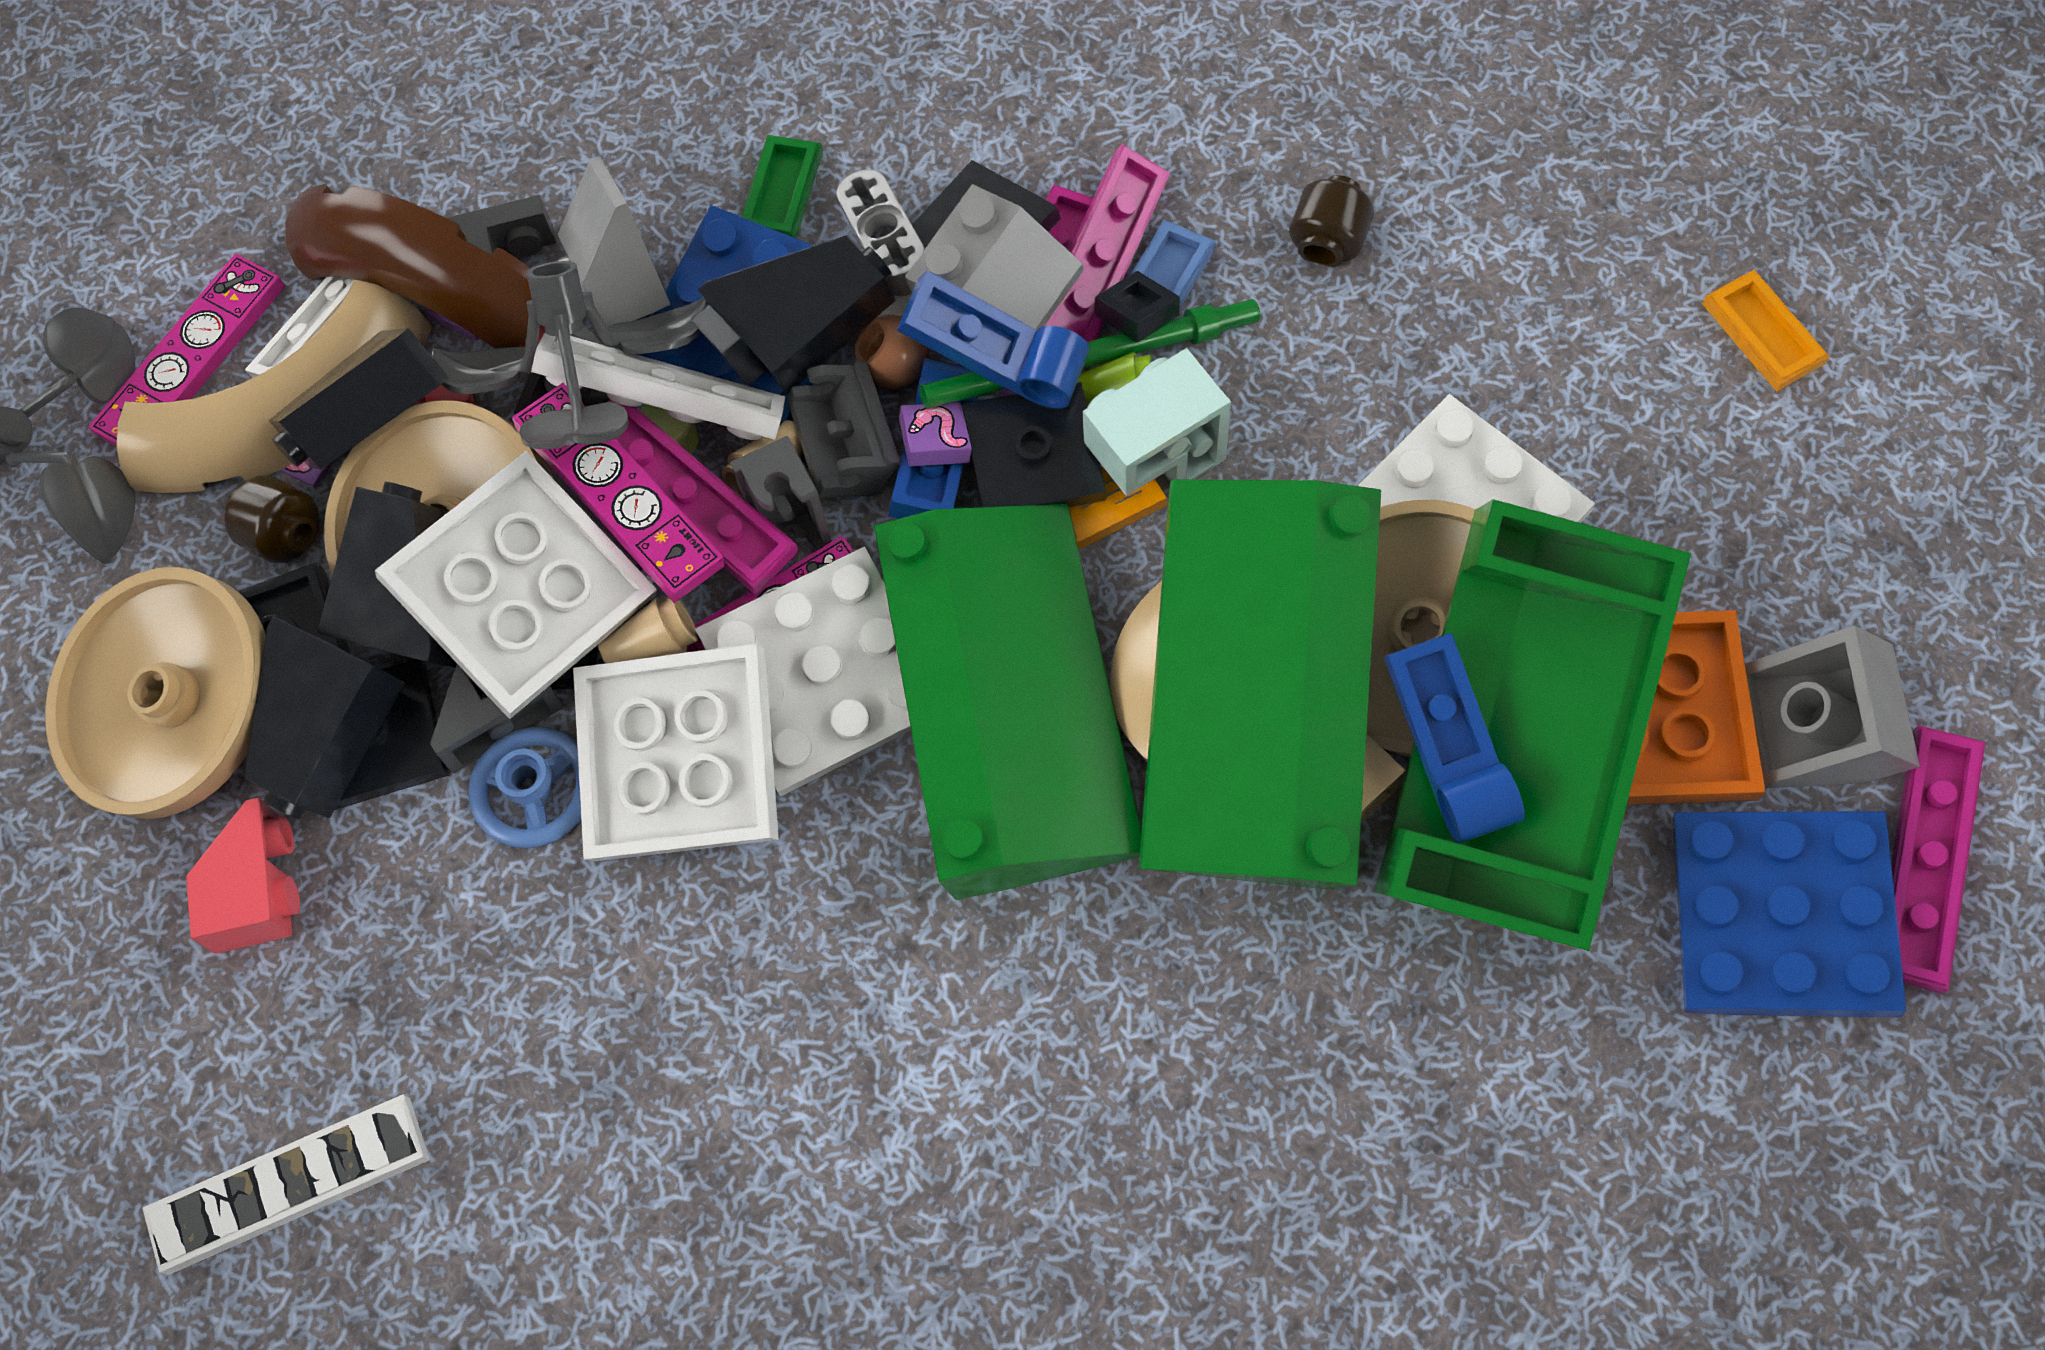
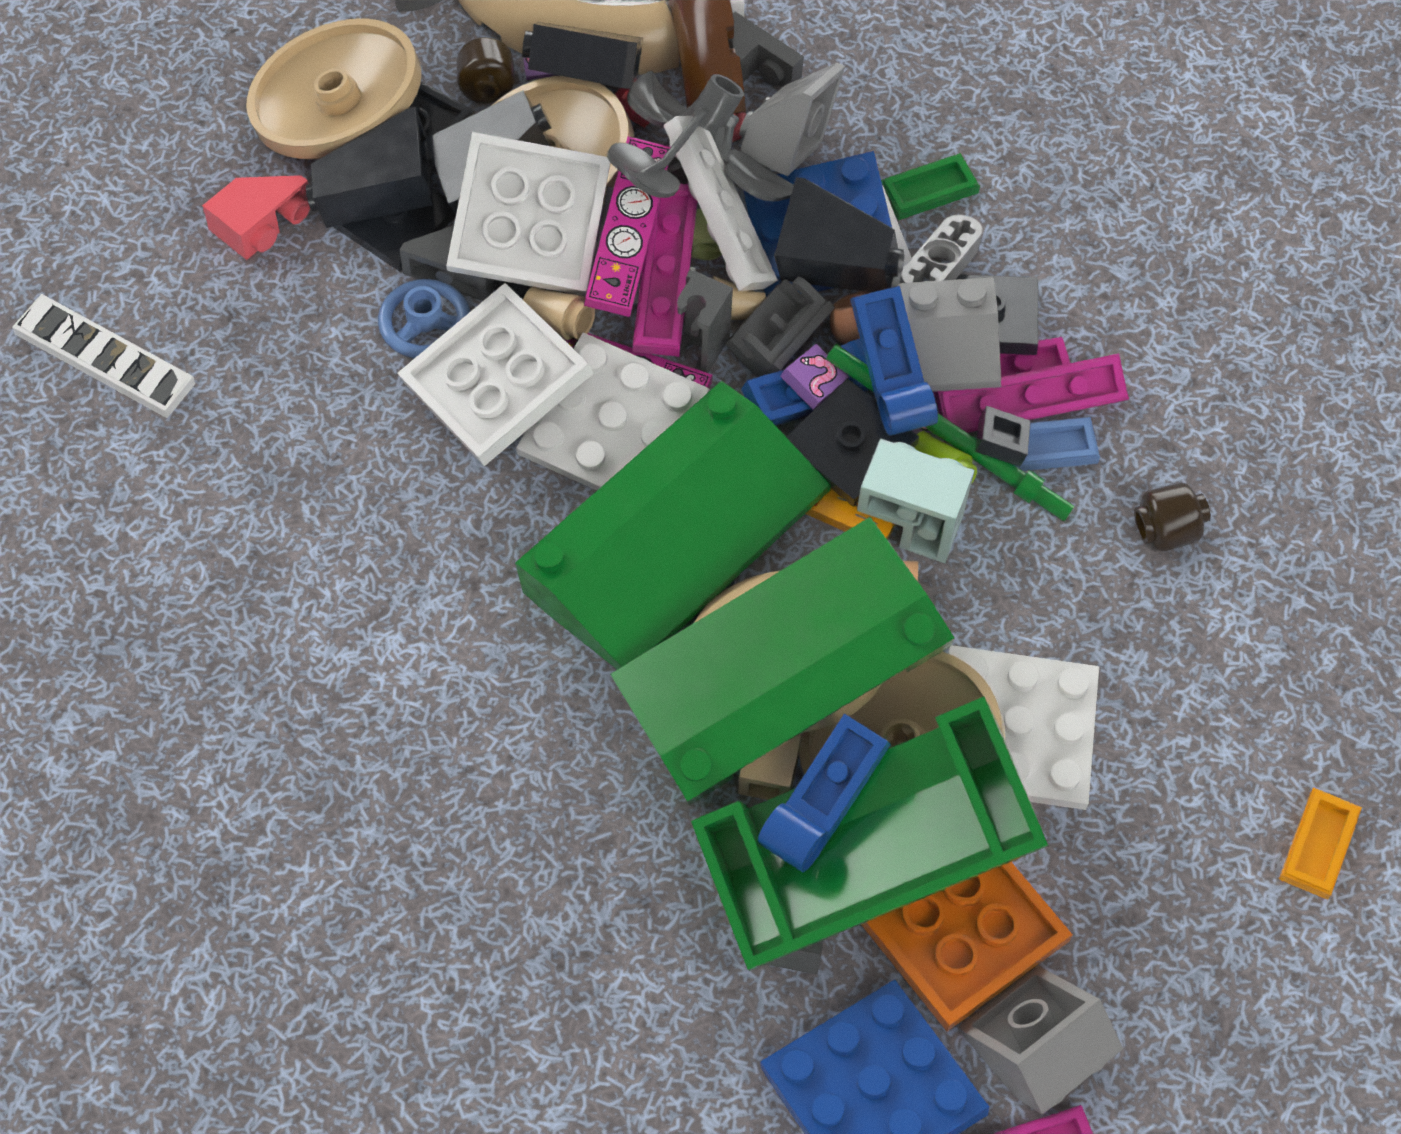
camera: 45 degrees right, 5 degrees down
black tile [691,304,767,386] -> none

